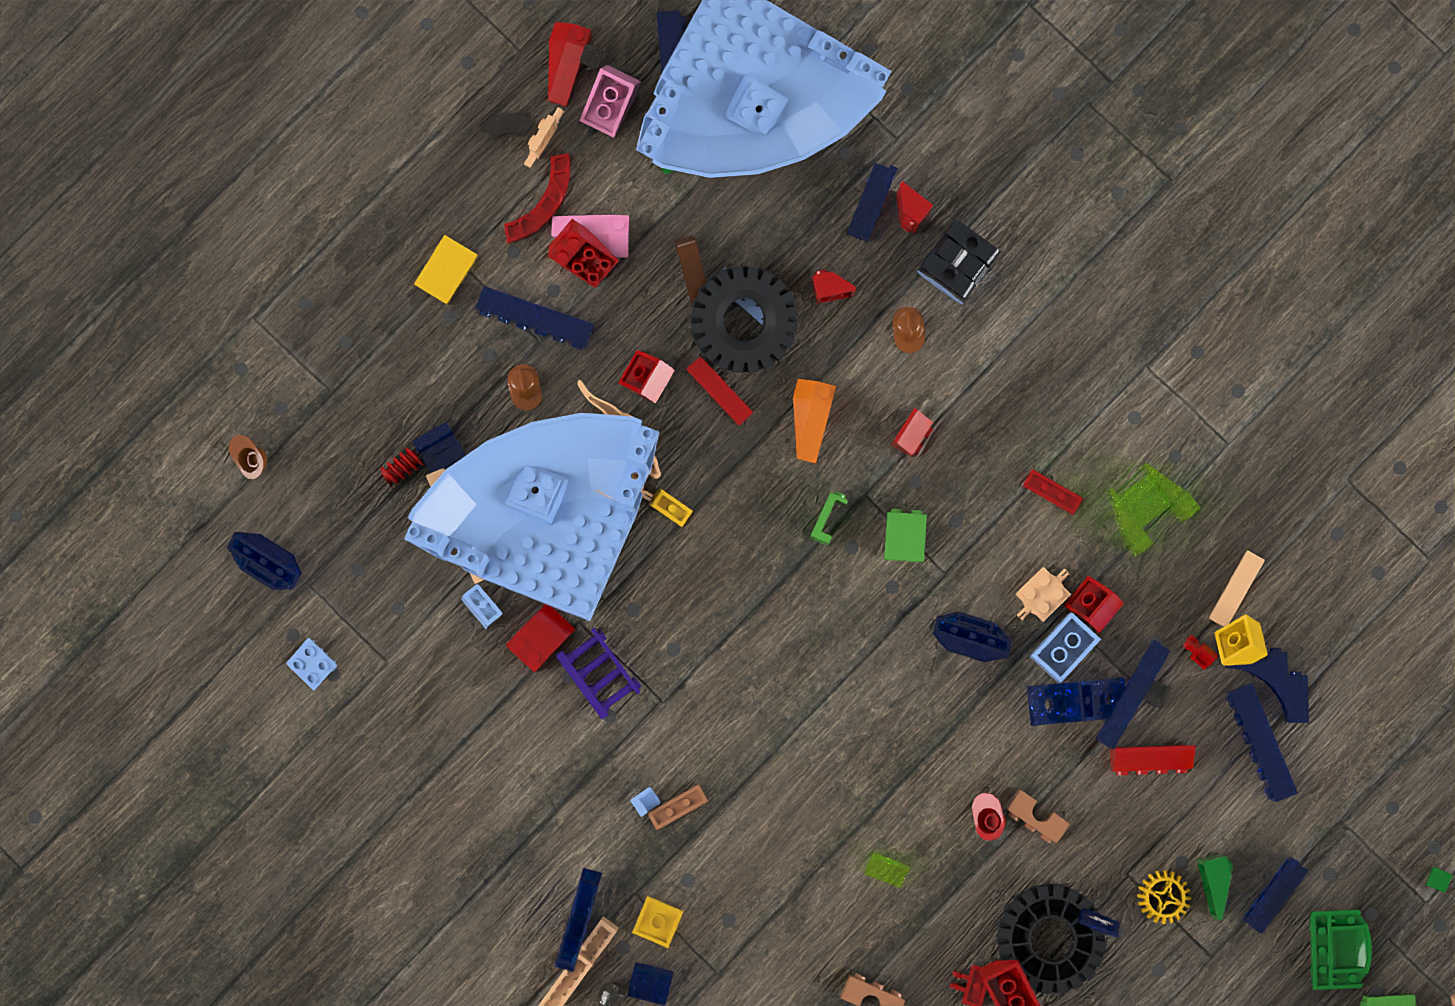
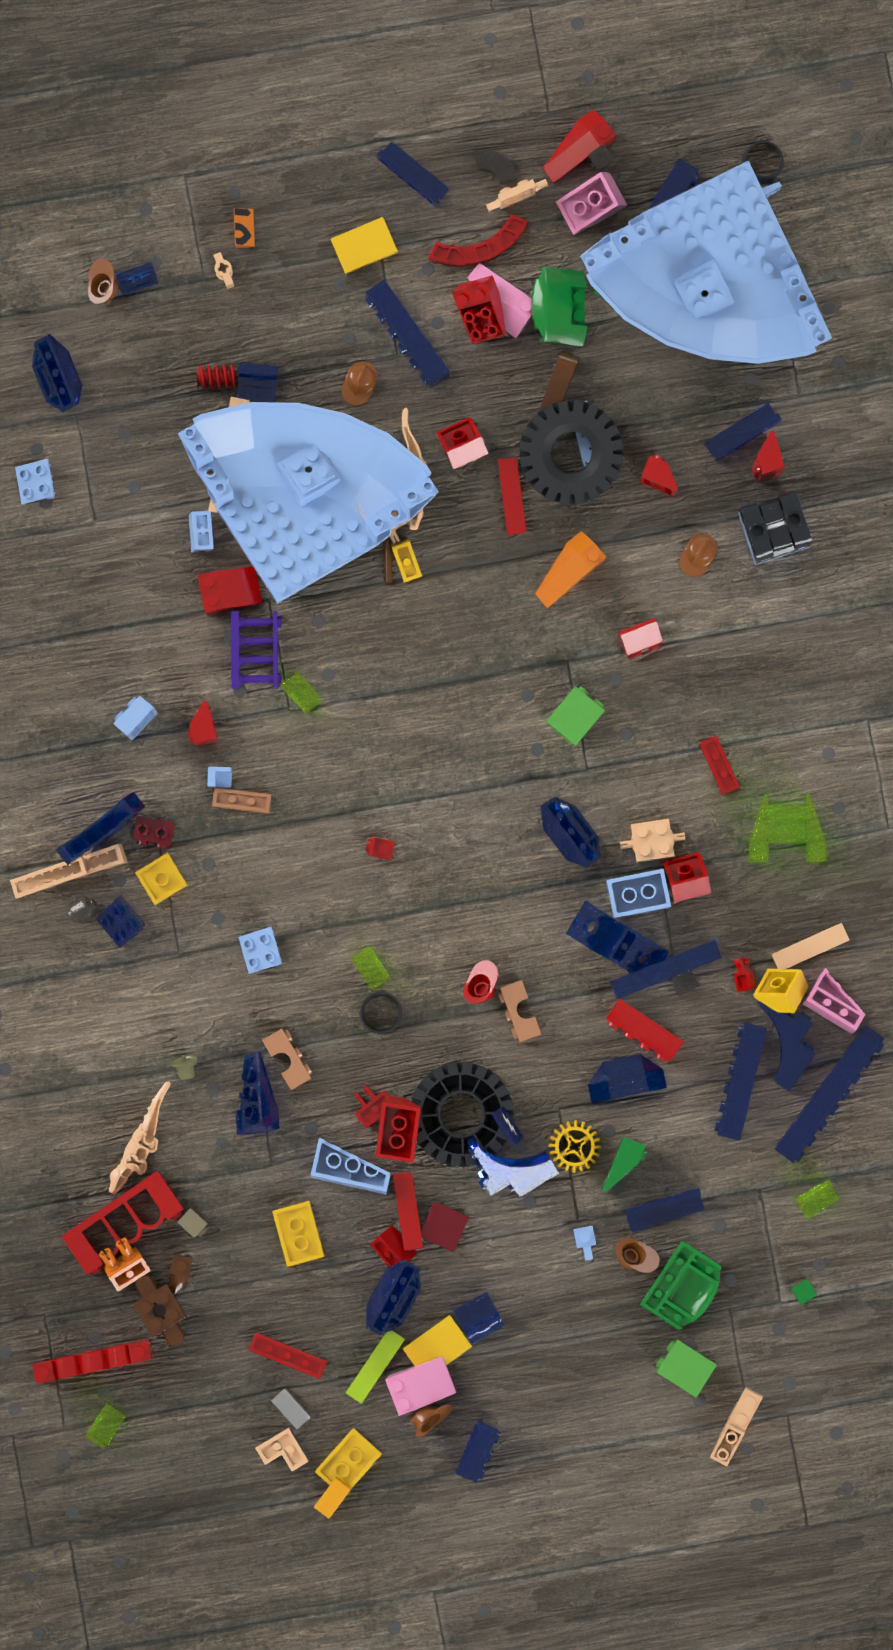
camera: 40 degrees right, 0 degrees up
bright green panel [810,491,848,546] -> none
none -> light blue slope [114,696,158,741]
none -> clear blue slope [116,262,159,296]
none -> dark red brick [133,816,176,849]
none -> red slope [187,701,219,747]
none -> light nougat piece [214,252,234,290]
none -> slope [234,208,255,248]
none -> light blue hinge [238,927,282,974]
none -> clear neon green panel [280,672,322,715]
none -> black tyre [360,992,402,1034]
none -> red bracket [365,836,395,860]
none -> clear blue panel [377,142,449,207]
none -> reddish brown bar [383,536,393,583]
none -> clear blue arch [467,1137,559,1198]
none -> green slope [531,267,587,347]
none -> light blue plate [573,1226,596,1261]
none -> clear blue wedge [588,1054,667,1103]
none -> dark orange piece [615,1238,660,1273]
none -> clear blue brick [773,1025,885,1163]
none -> clear neon green panel [795,1179,839,1218]
none -> bright pink wedge [803,968,865,1034]

